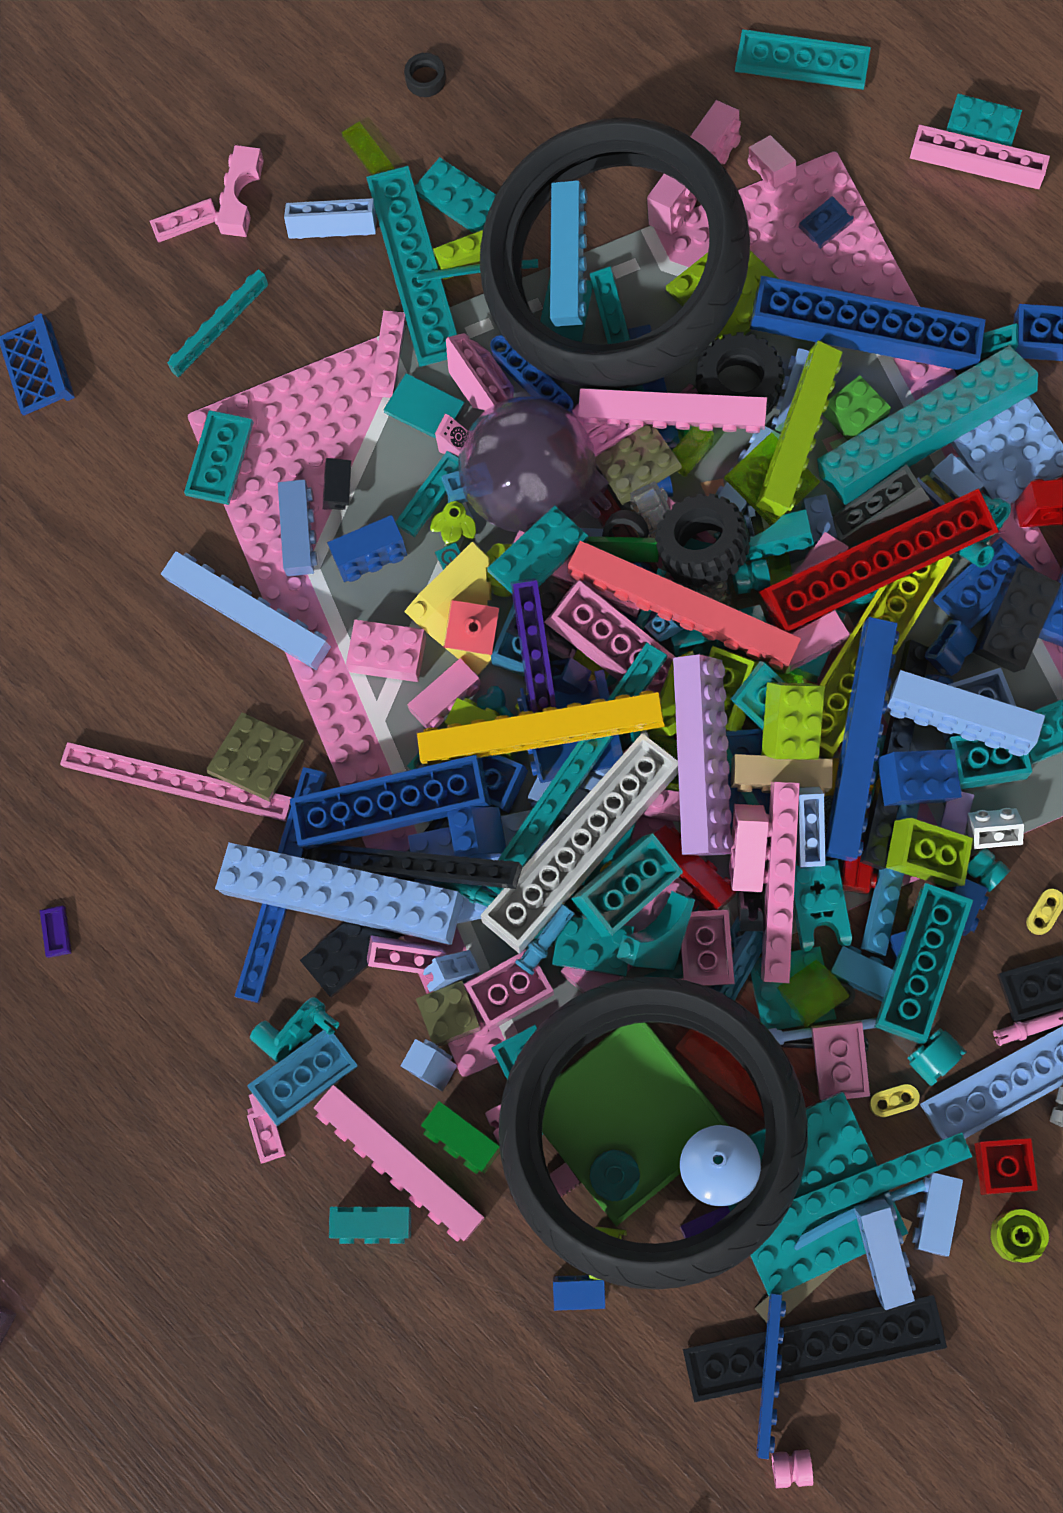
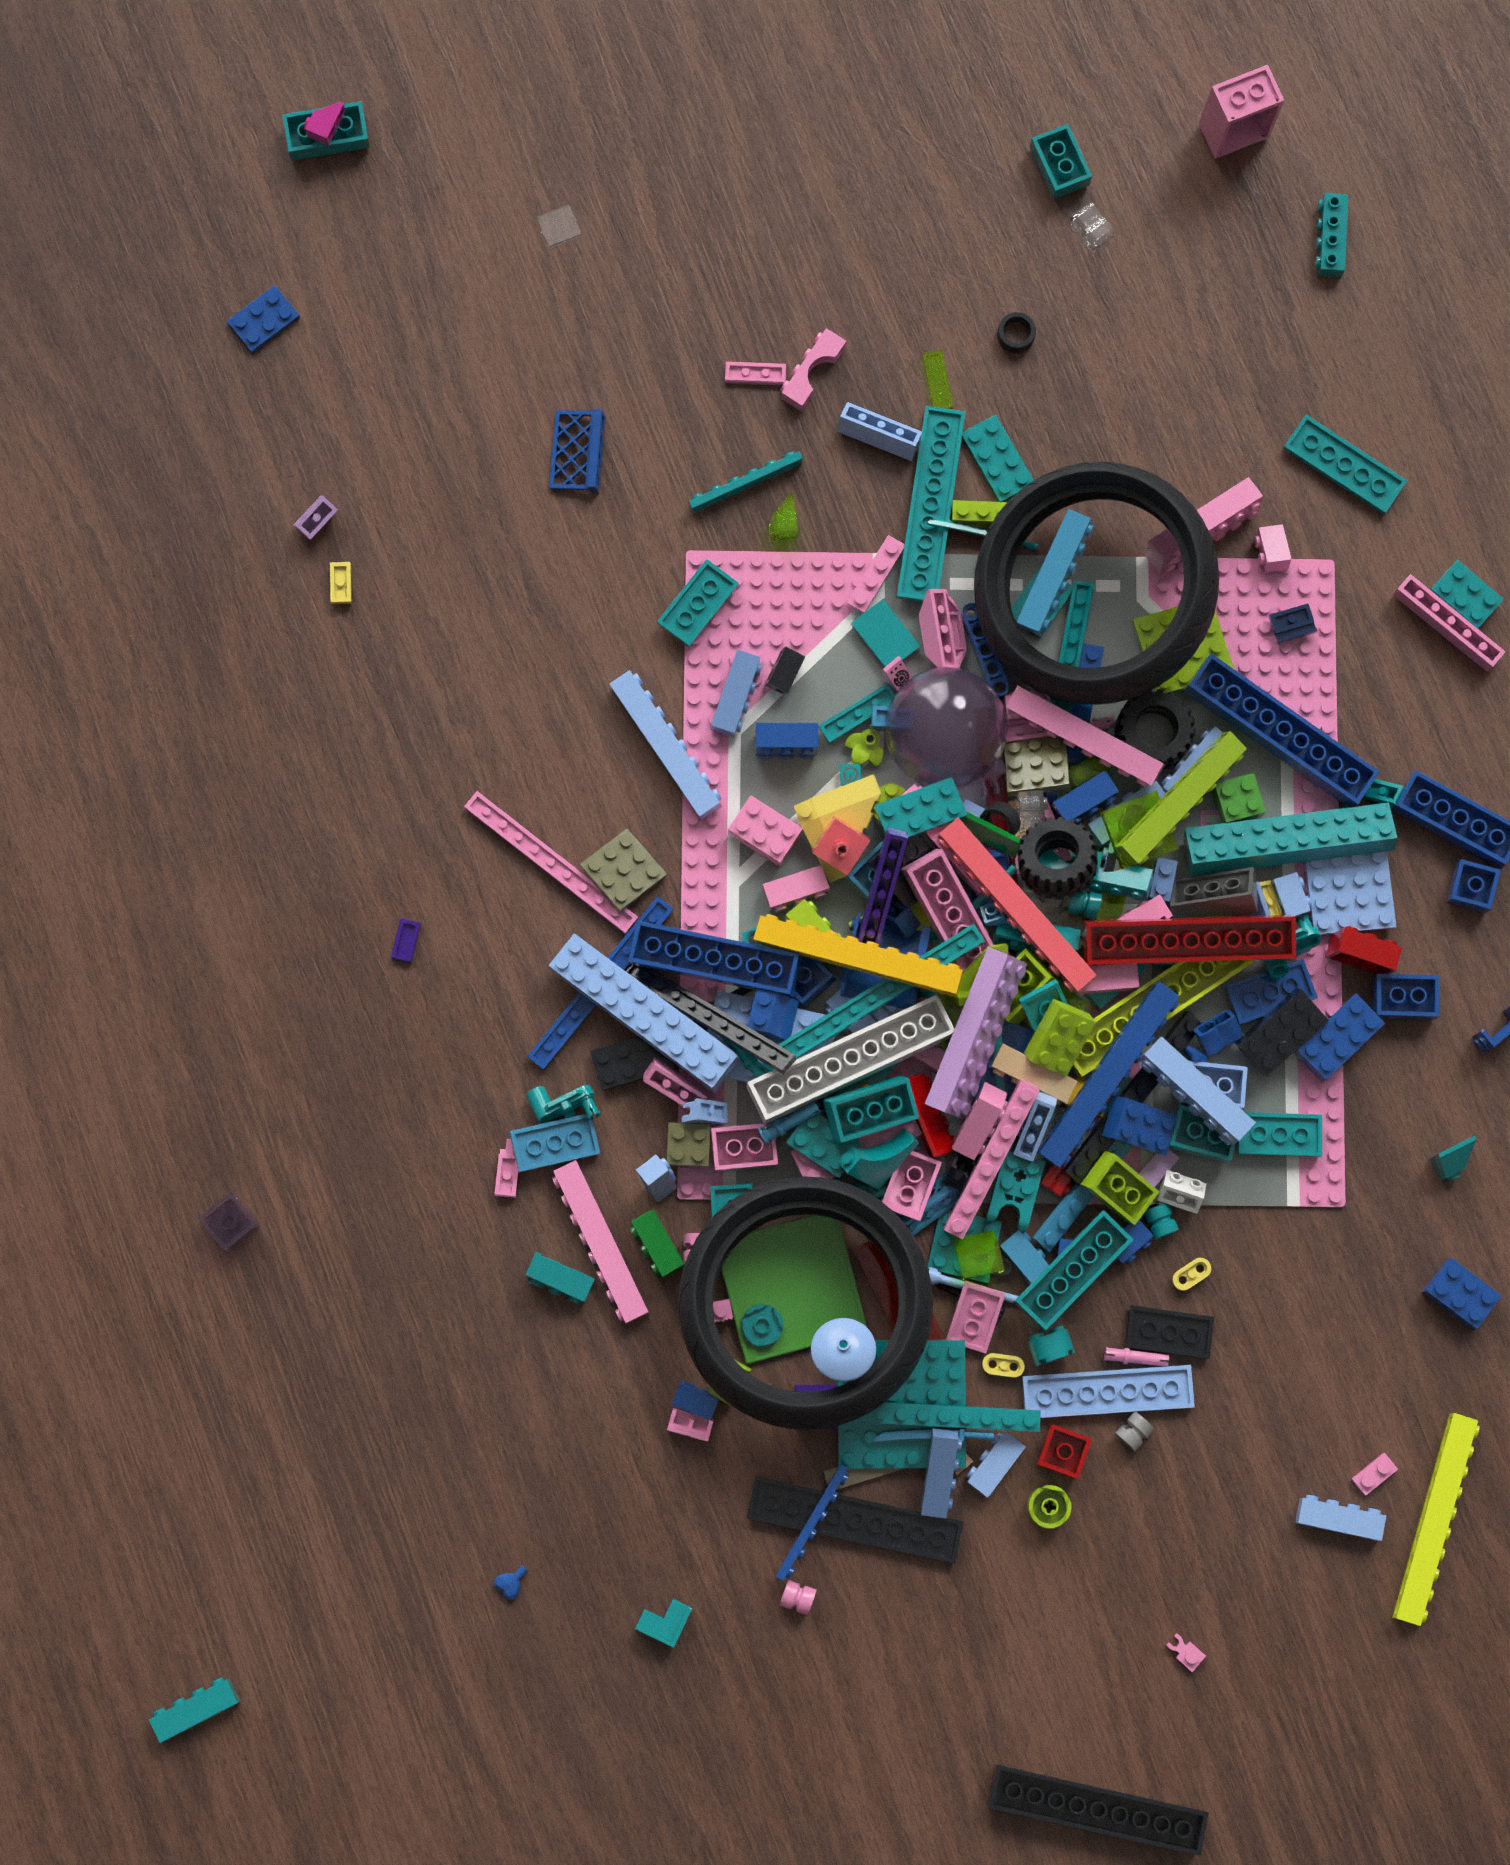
camera: 10 degrees right, 5 degrees up
teal rock [477,686,515,717] -> none
none -> bright pink hinge [667,1408,714,1442]
none -> clear neon green slope [768,494,798,541]
none -> blue brick [1051,770,1119,825]

